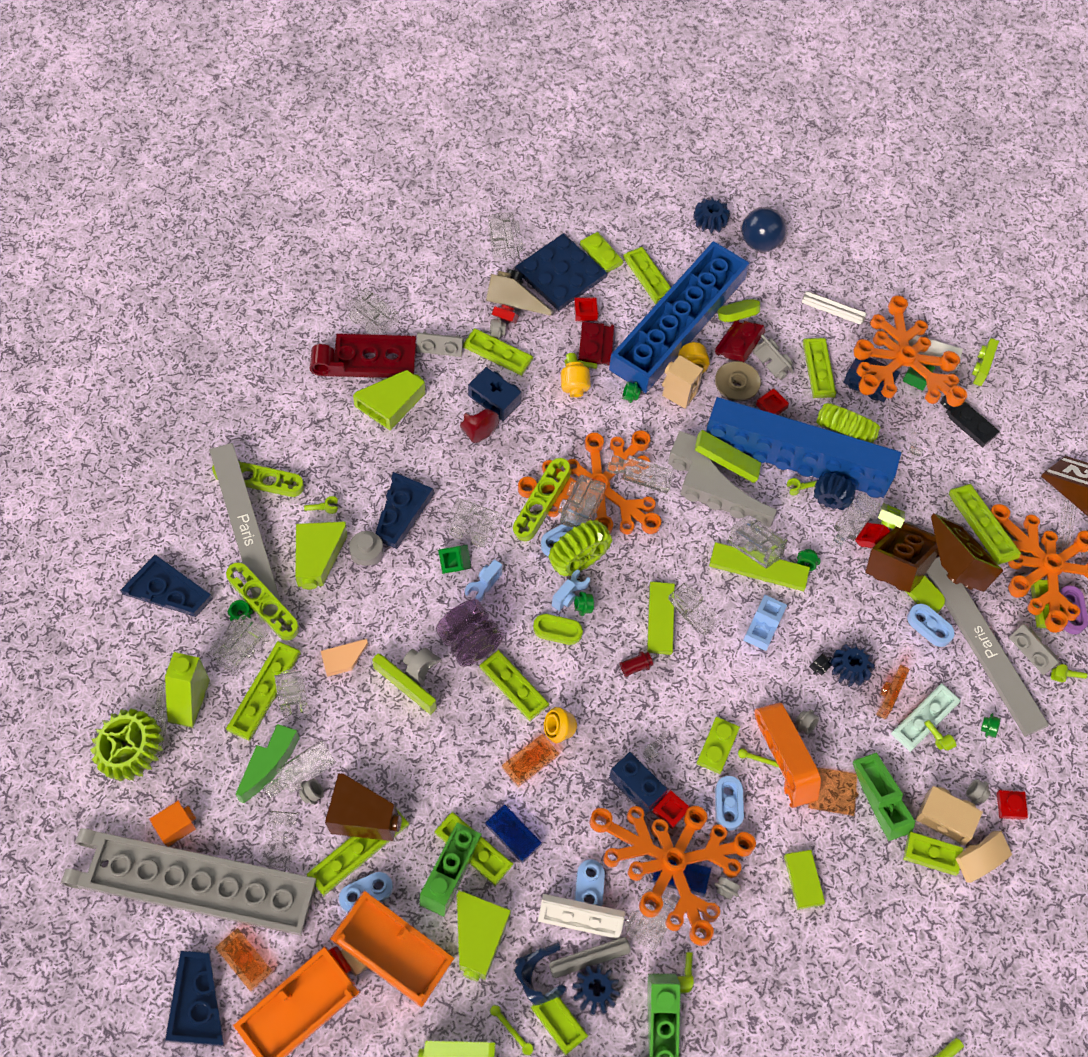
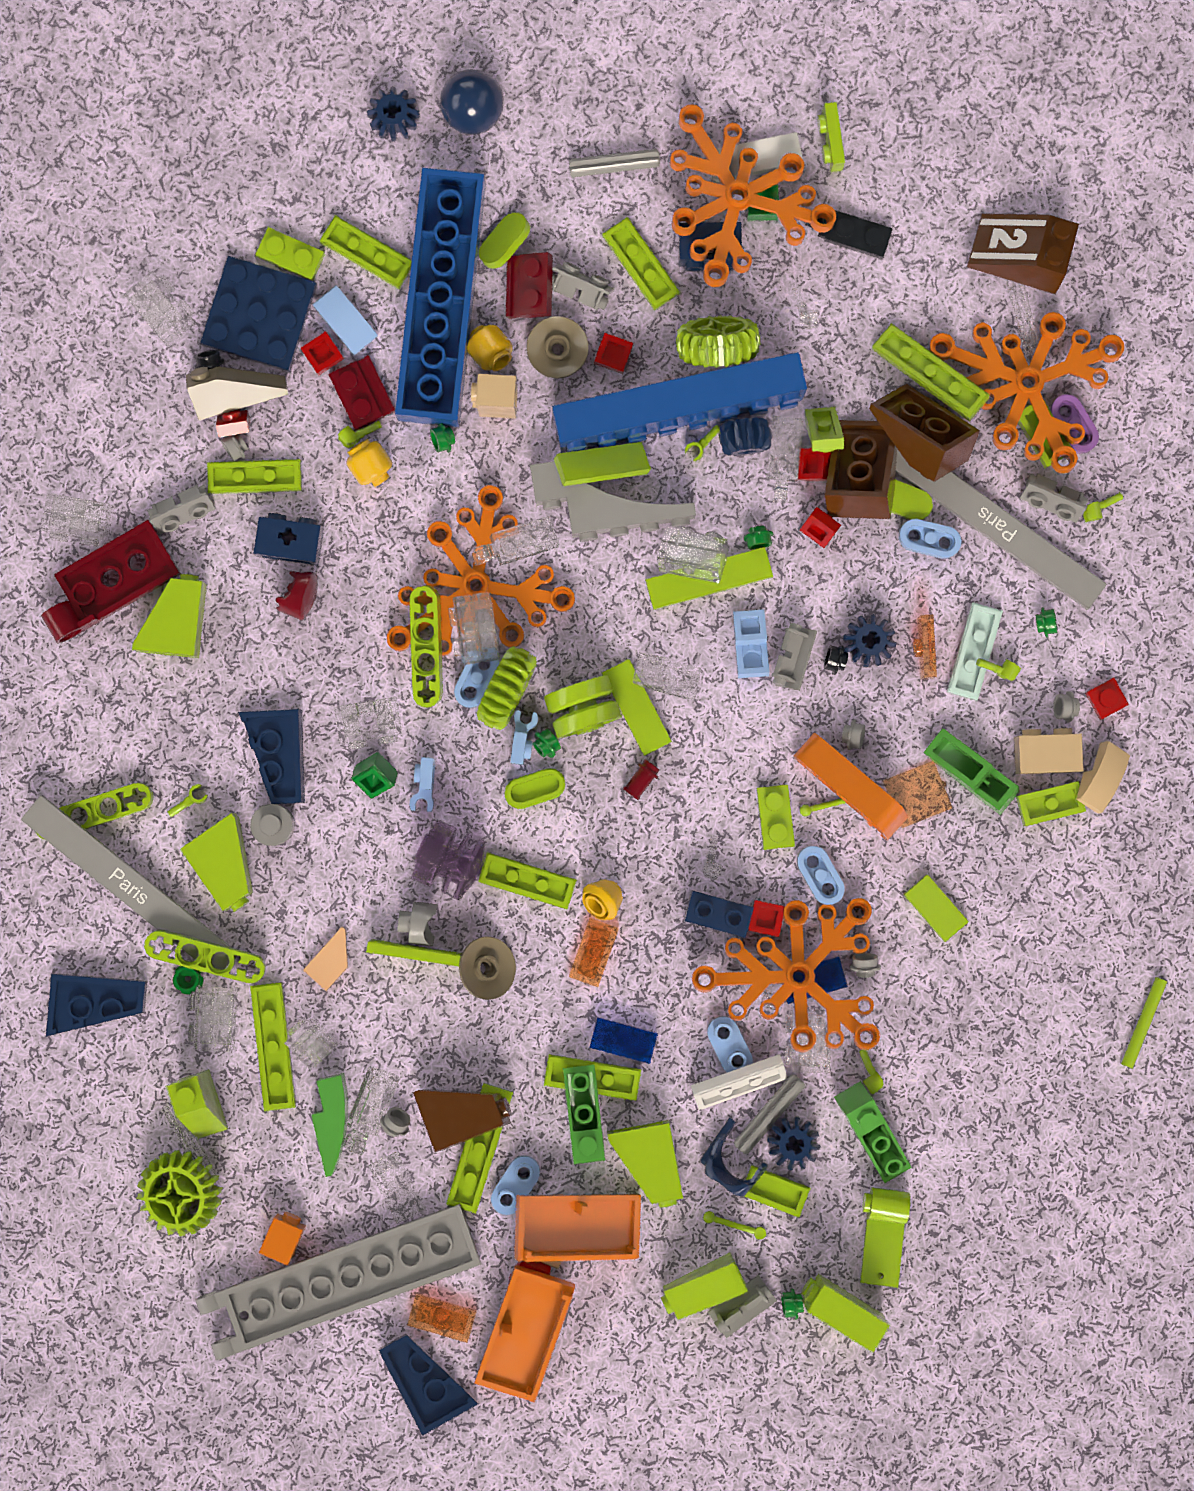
camera: 25 degrees left, 25 degrees up
none -> light blue slope [312,285,378,355]
none -> dark tan dish [459,937,516,1000]
none -> lime wheel [544,675,622,739]
none -> light grey hinge [771,623,817,691]
none -> red plate [800,507,841,548]

